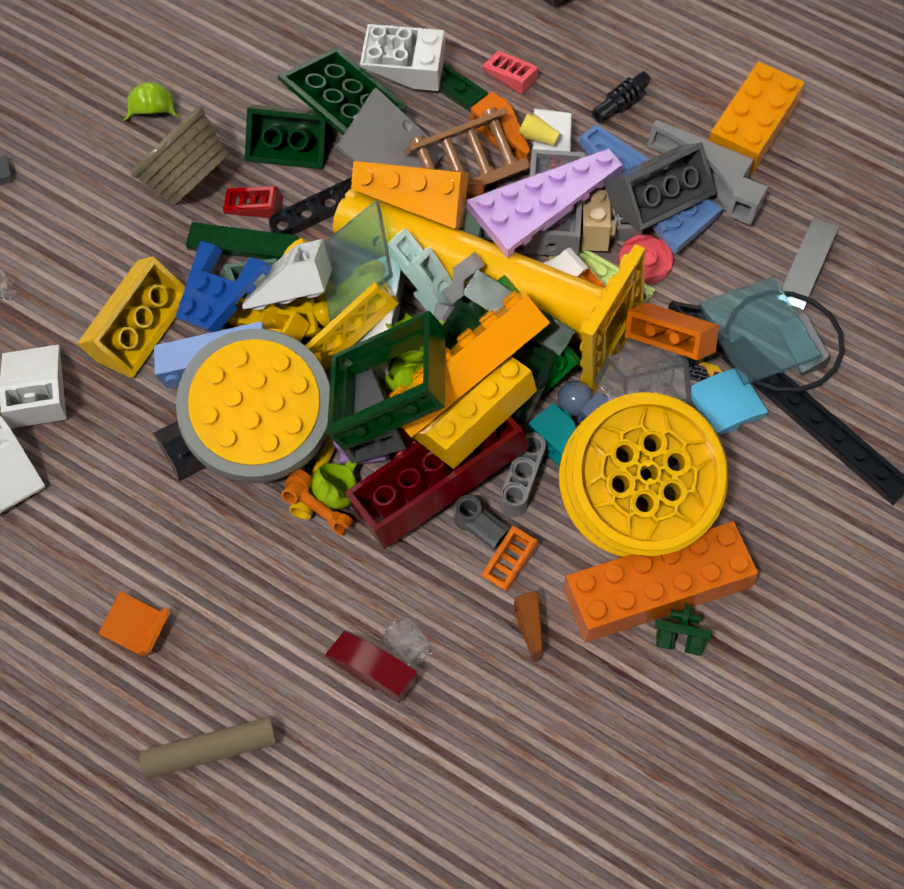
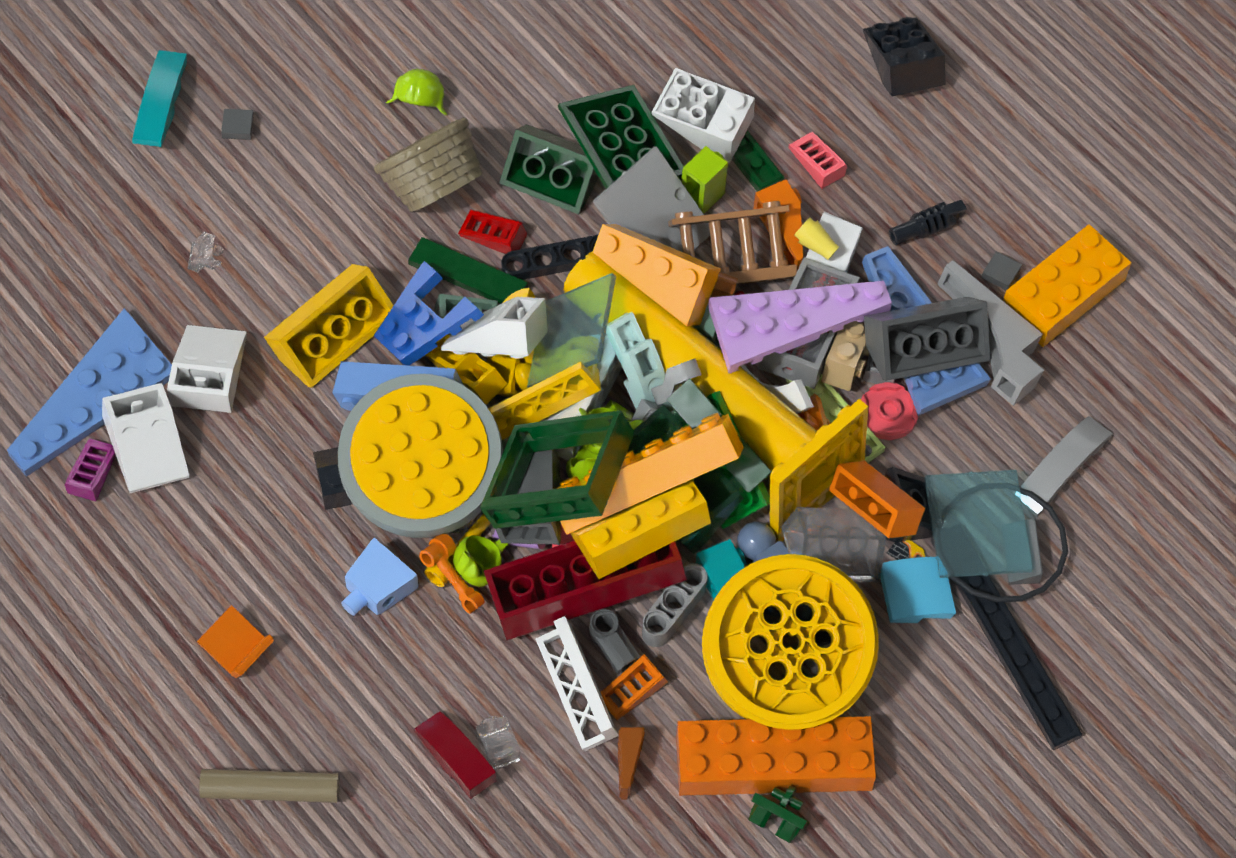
camera: 15 degrees right, 0 degrees up
none -> light blue torso [341,538,418,616]
none -> white fence [536,616,618,752]
none -> lime brick [681,146,728,214]
none -> dark grey tile [981,251,1022,290]

